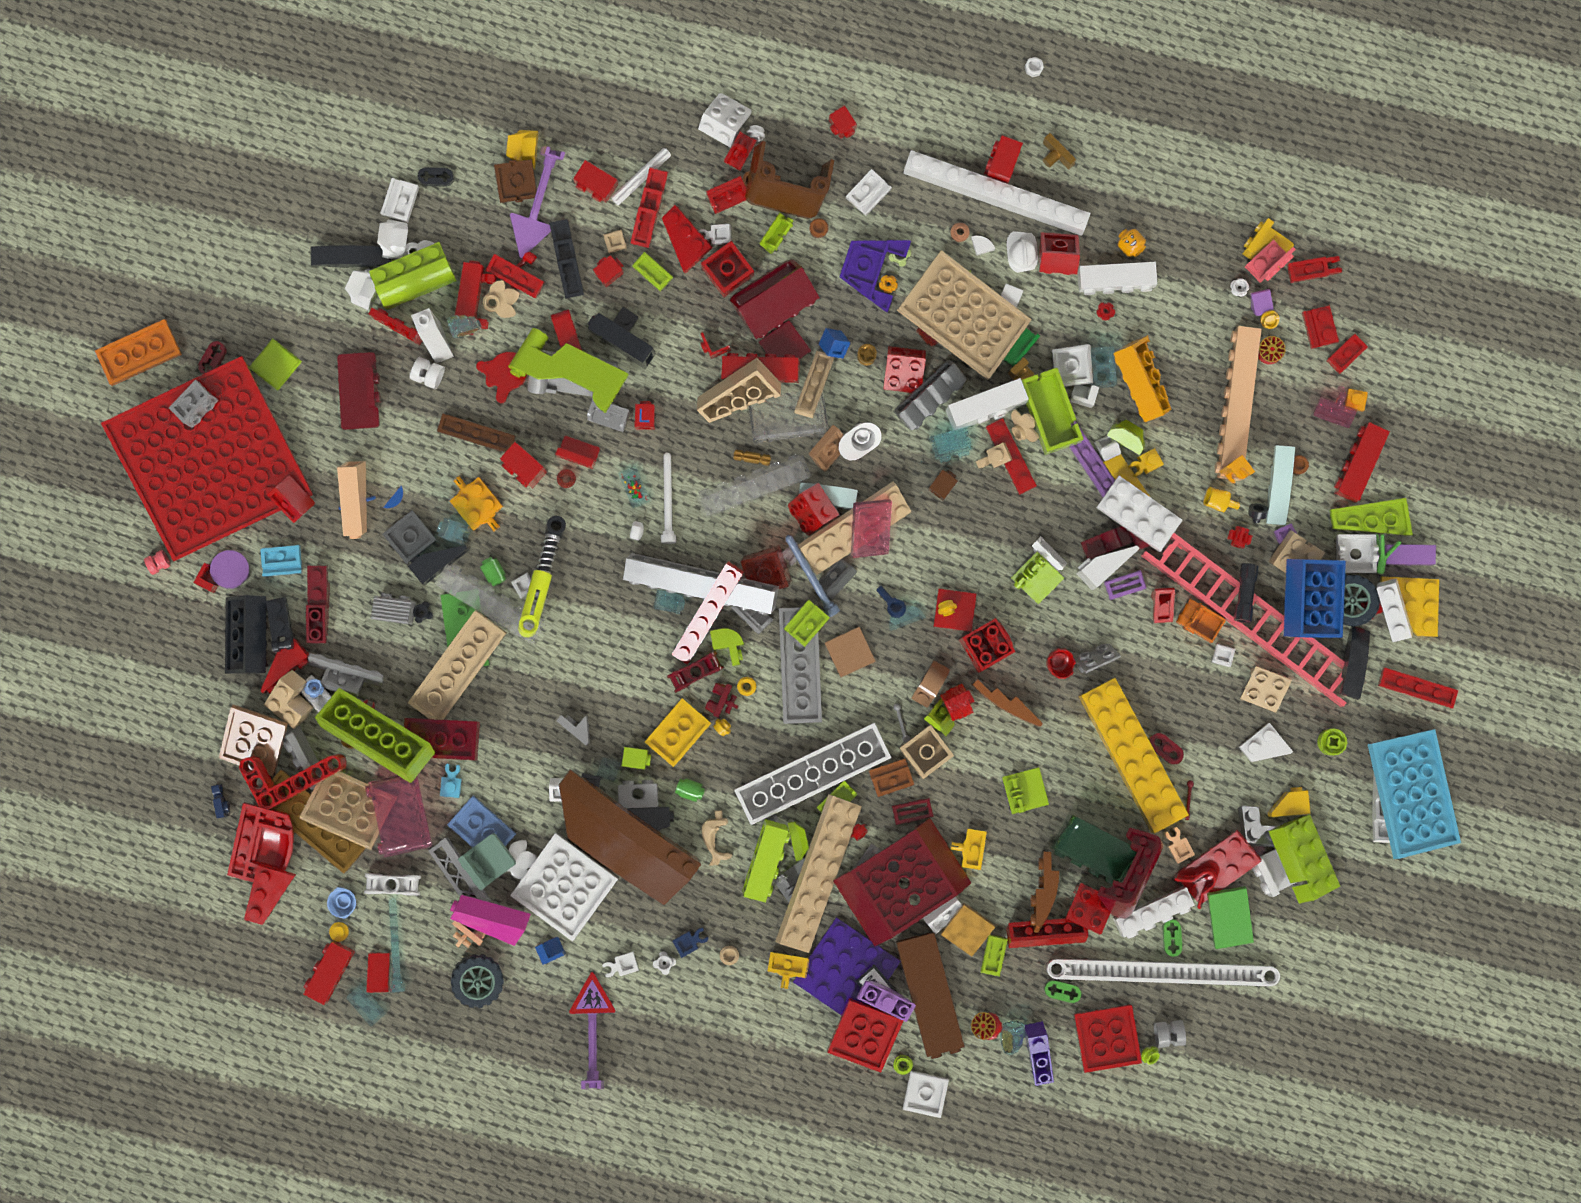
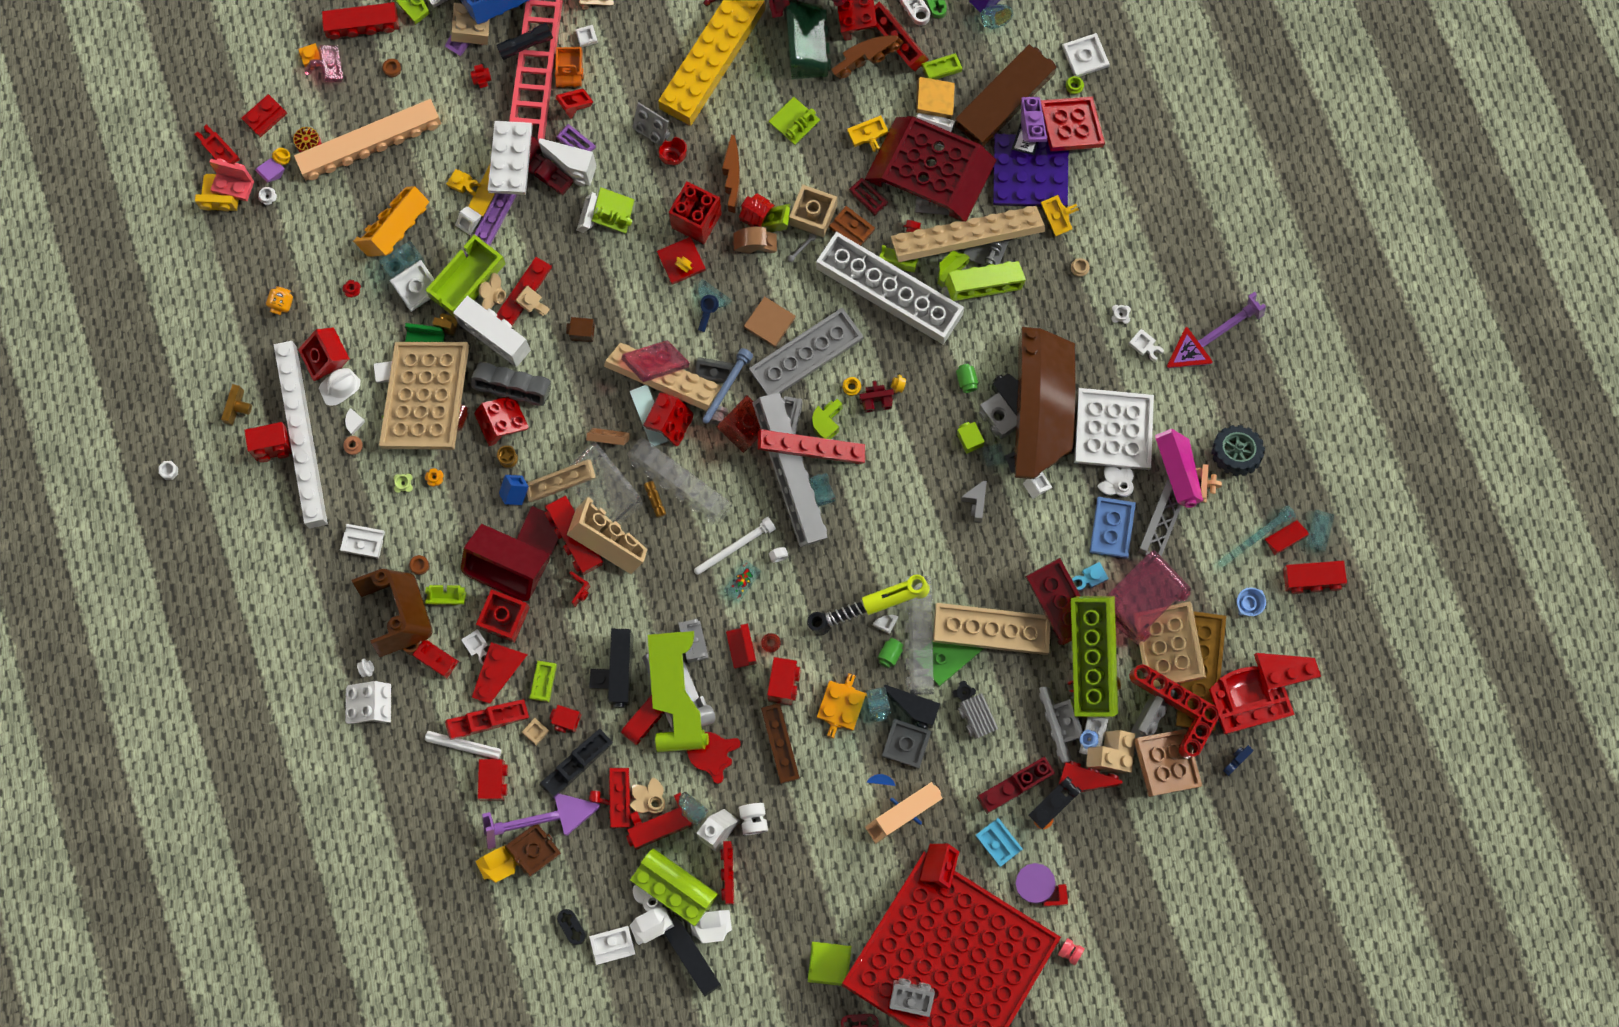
camera: 115 degrees left, 10 degrees down
black slope [225,595,267,674] -> none
yellow plate [329,922,349,942] -> none
dark red bracket [337,352,381,430] -> none
white piece [364,873,421,896] -> none
sand green bracket [457,833,516,891] -> none
blue panel [535,937,566,965] -> none
red brick [635,401,655,430] -> none
yellow plate [645,698,711,767] -> none
dark red piece [667,651,725,693] -> none
dark blue plate [672,928,709,958] -> none
tan animal [702,810,733,866] -> none
red hips [724,131,757,171] -> none
lime plate [784,600,830,647] -> none
red brick [828,105,857,139] -> none
white piece [839,423,881,460] -> none
dark purple wing [840,240,911,312] -> none
clear light blue brick [929,427,973,463] -> none
red wheel [971,1012,1002,1040] -> none
white panel [1070,385,1099,408] -> none
white brick [1078,262,1157,295] -> none
slope [1107,419,1145,455] -> none
dark red plate [1149,733,1184,764] -> none
yellow piece [1203,487,1240,512] -> none
light orange hinge [1219,455,1255,484] -> none
black tile [1248,503,1268,523] -> none
light aqua slope [1266,445,1295,525] -> none
red plate [1326,334,1368,374] -> none

